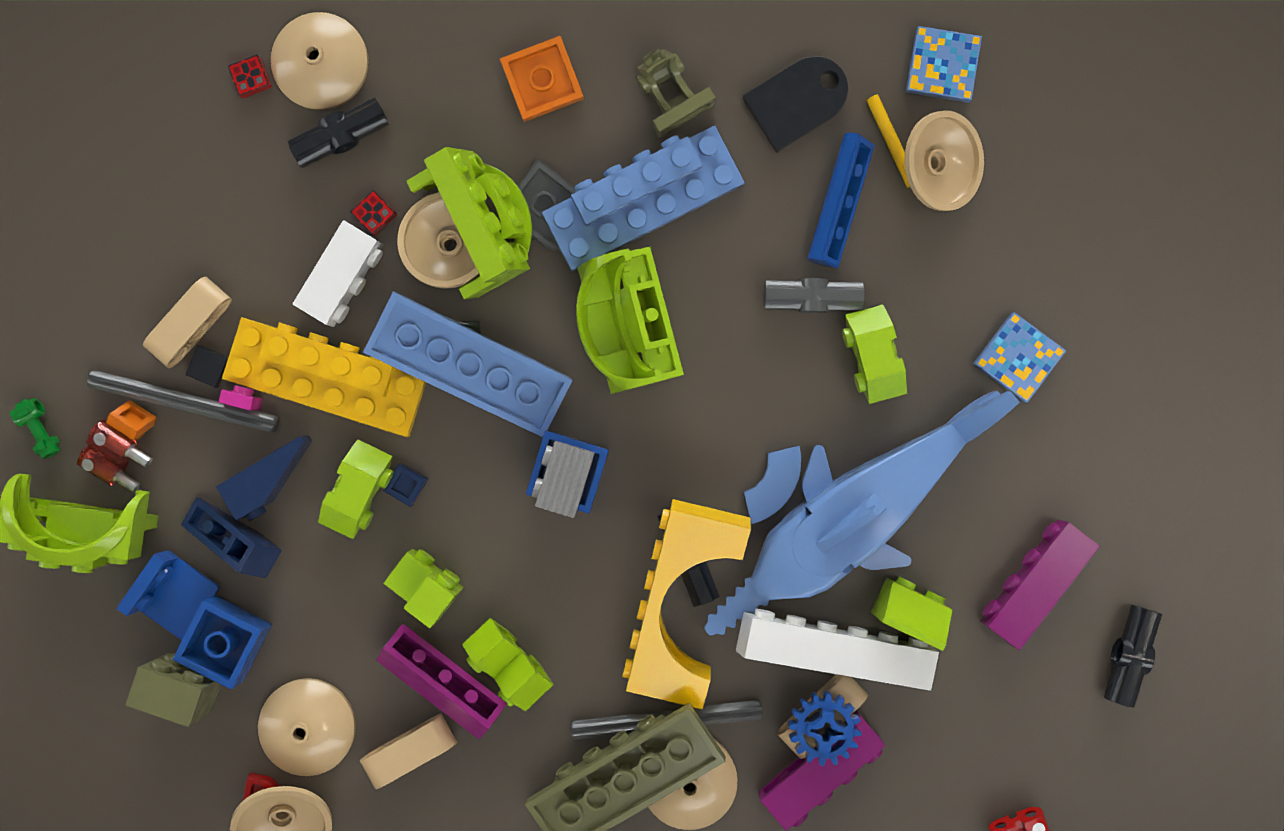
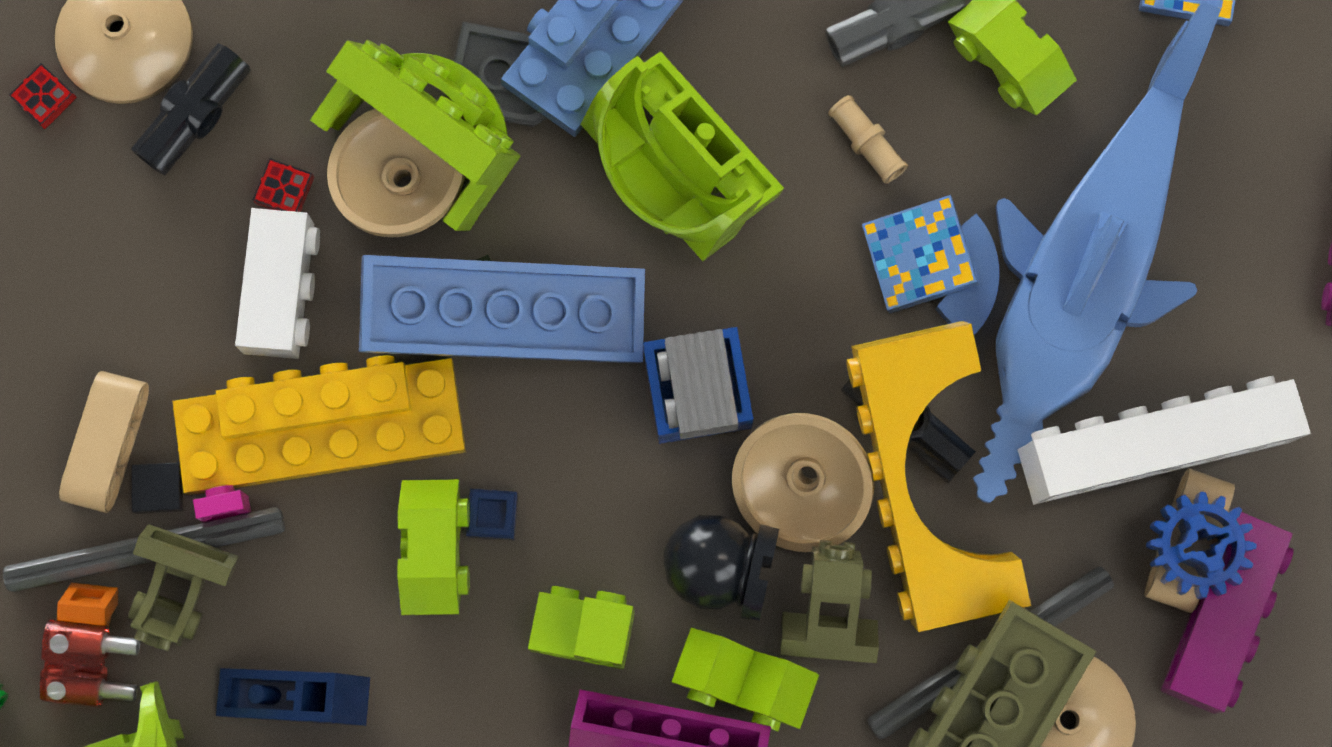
camera: 25 degrees left, 10 degrees down
dark blue slope [216,436,312,522] -> none
lime slope [871,576,952,651] -> none
none -> olive tile [128,524,239,651]
none -> black tile [664,515,779,621]
none -> tan dish [732,413,874,552]
none -> olive tile [780,540,879,663]
none -> tan pin [828,95,908,184]
none -> tile [862,195,979,313]

